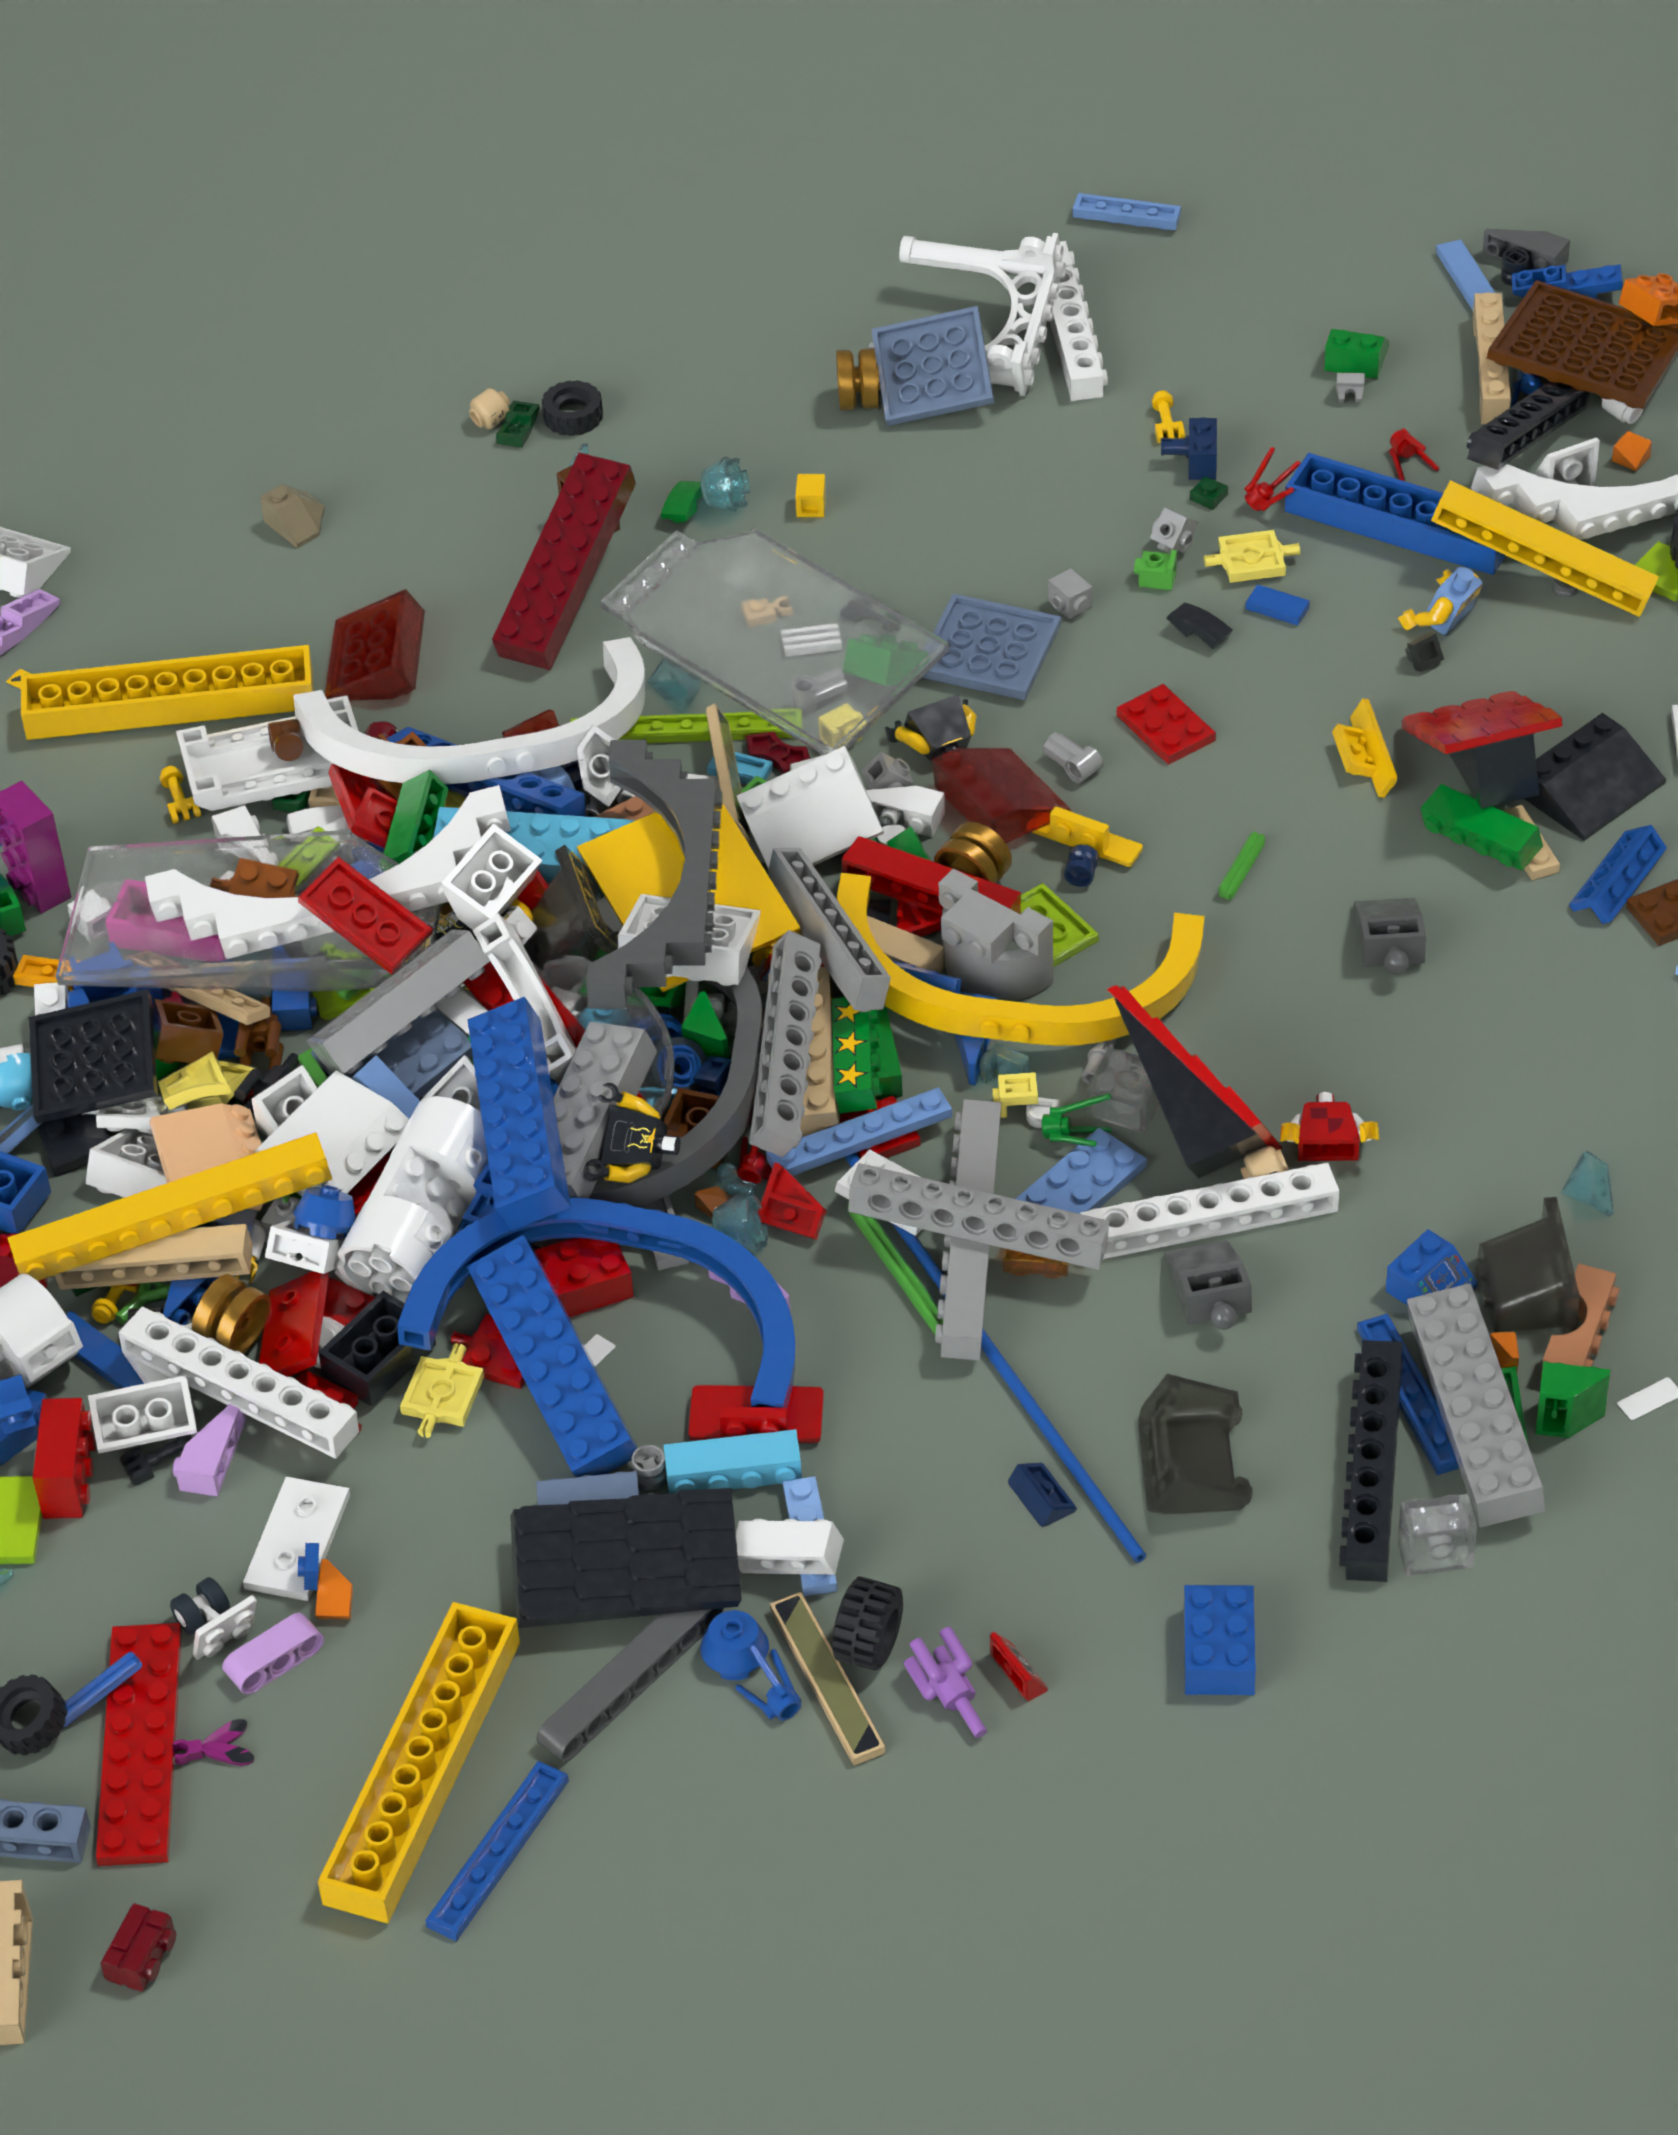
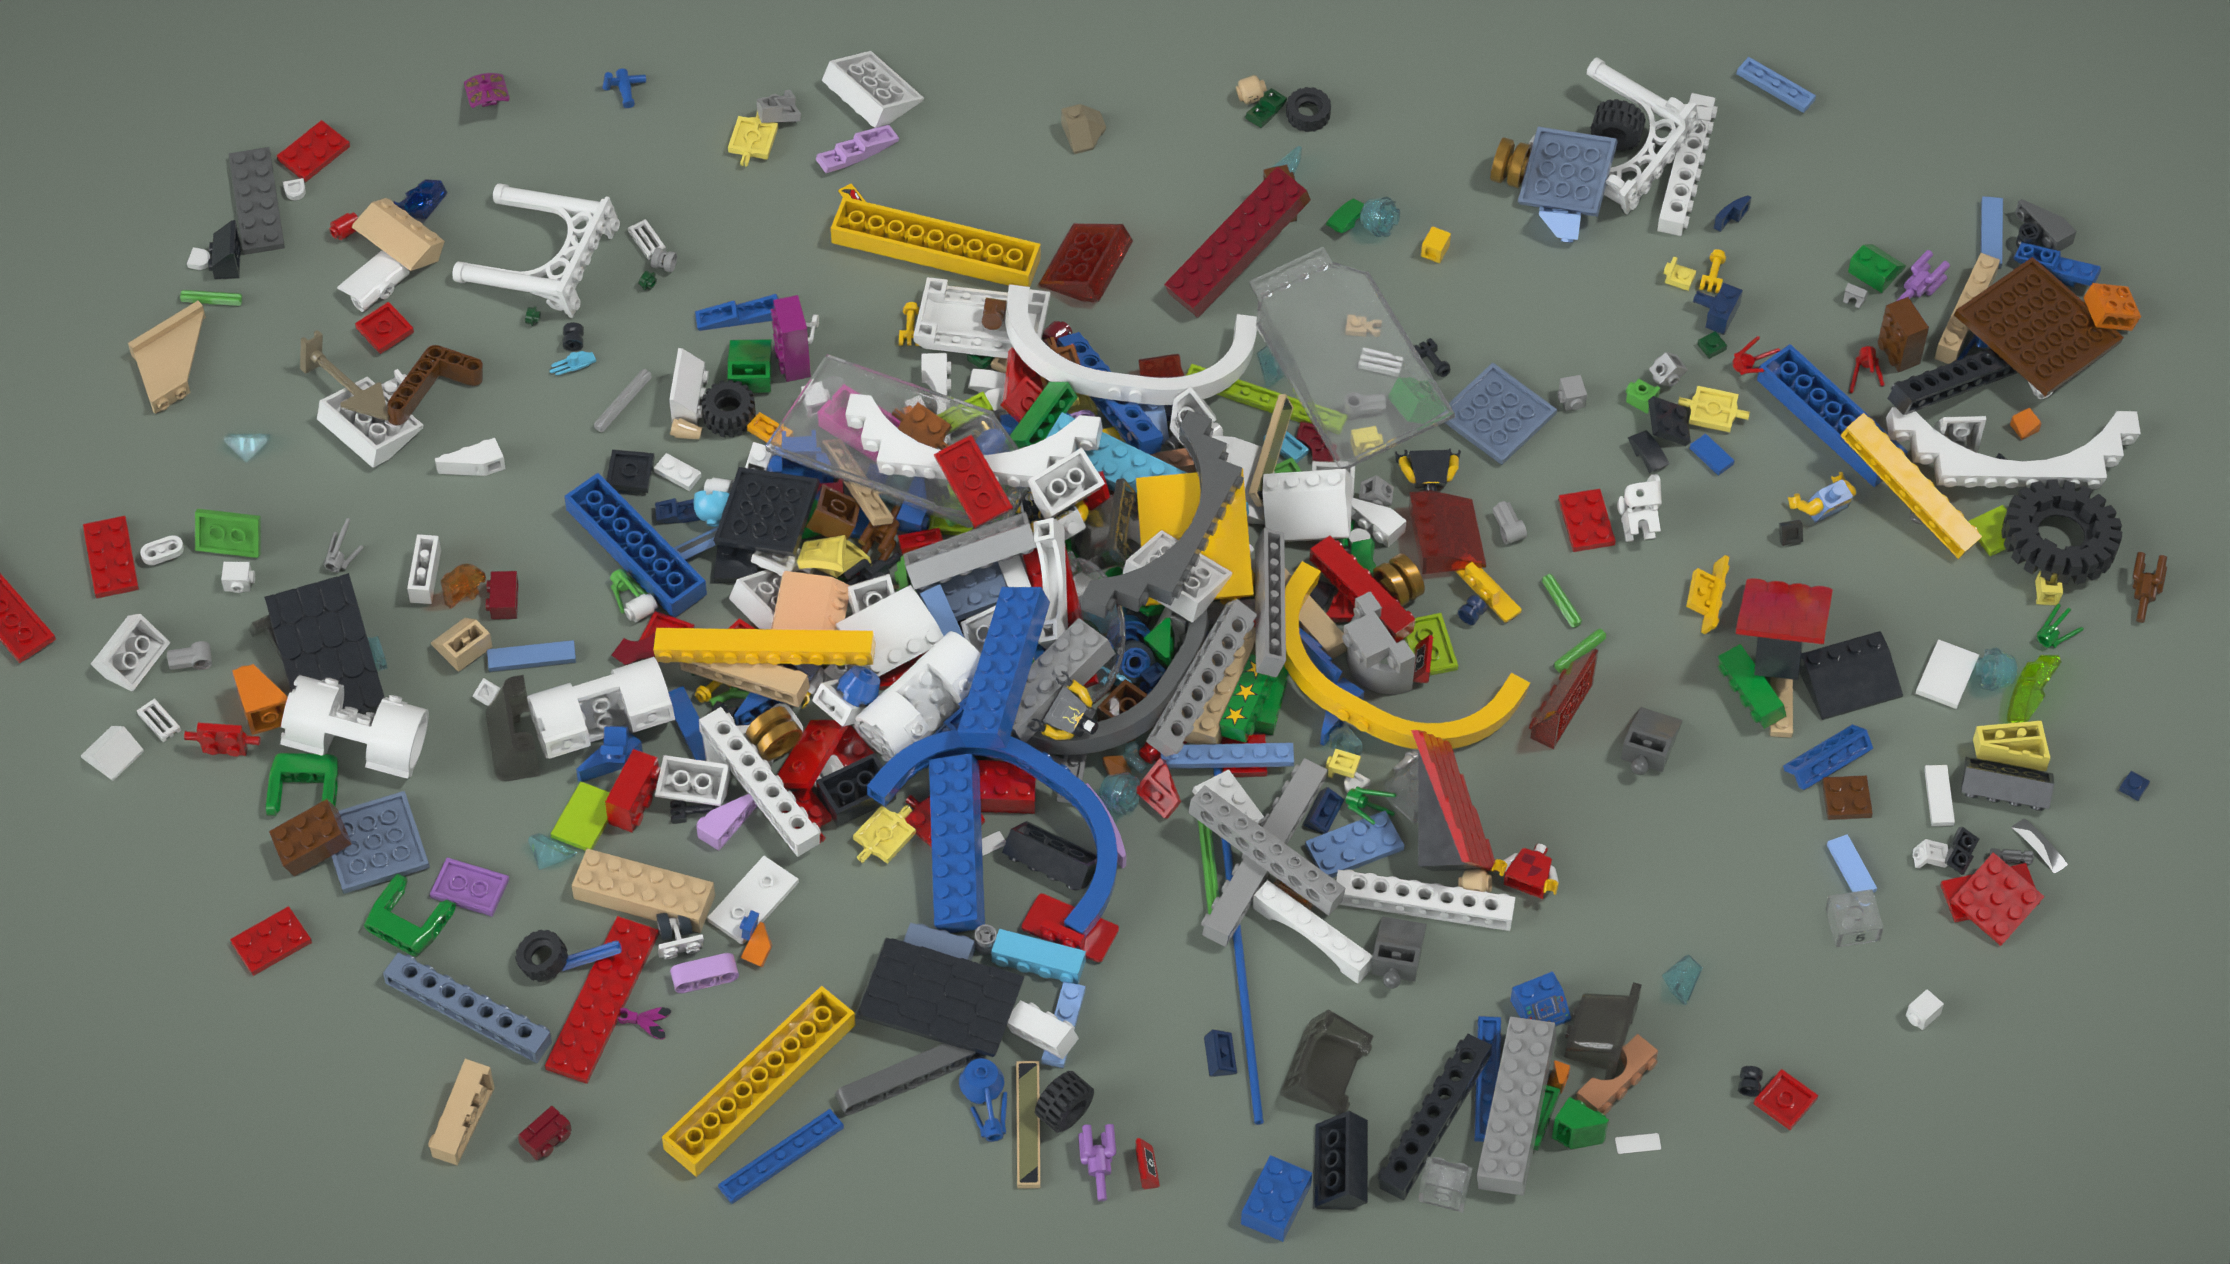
camera: 20 degrees right, 10 degrees up
none -> tan brick [572,849,715,933]
none -> red plate [898,528,943,556]
none -> black slope [1002,821,1097,891]
none -> white arch [1253,880,1373,984]
none -> dark blue slope [1302,787,1345,834]
none -> black slope [1315,1111,1368,1210]
none -> slope [1413,635,1433,683]
none -> clear red slope [1529,649,1599,749]
none -> light blue slope [1539,206,1581,242]
none -> bright green axle [1542,574,1582,628]
none -> black tyre [1590,99,1646,151]
none -> white piece [1617,474,1662,542]
none -> black plate [1648,396,1691,446]
none -> light yellow bracket [1664,257,1696,291]
none -> dark blue slope [1714,195,1752,232]
none -> reddish brown brick [1877,297,1929,372]
none -> medium lavender plant [1897,250,1950,301]

